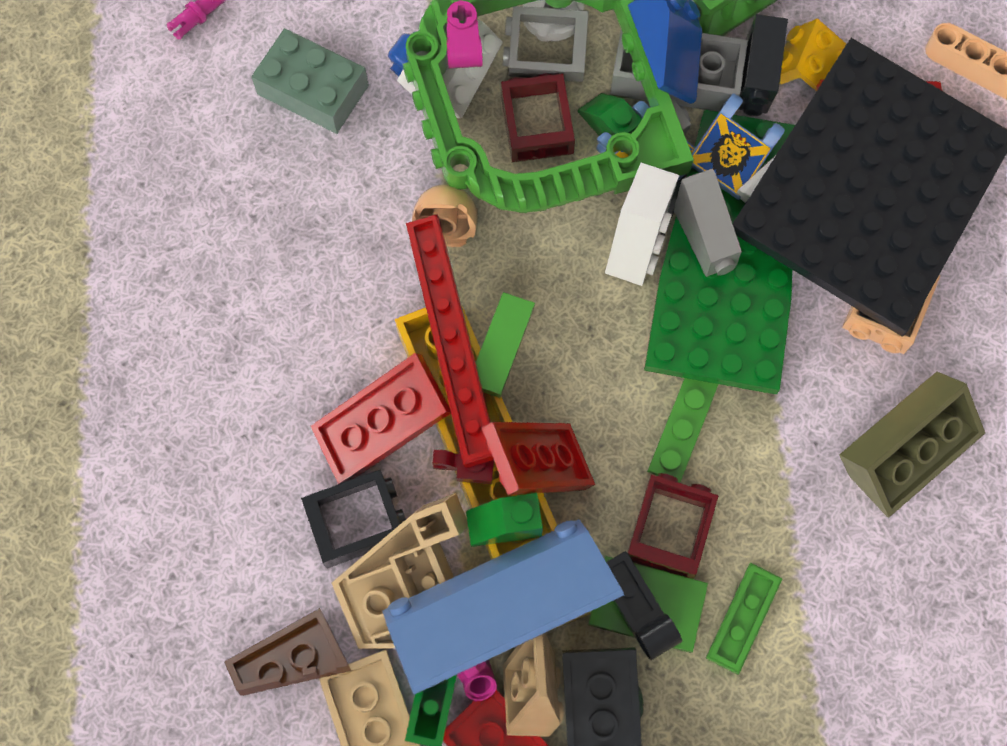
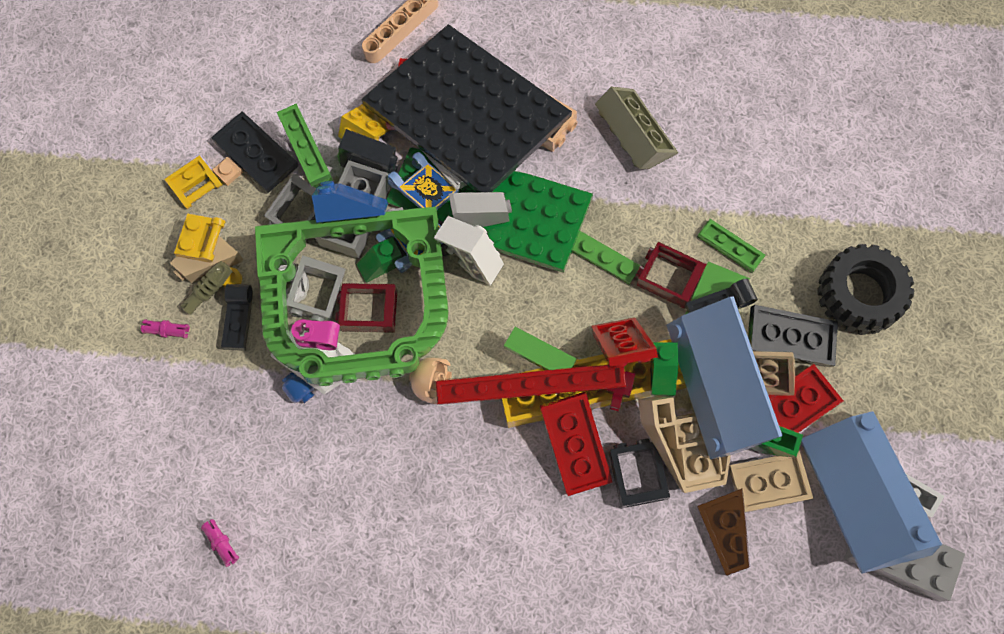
camera: 75 degrees left, 0 degrees up
sand green brick [251,28,369,134] -> none

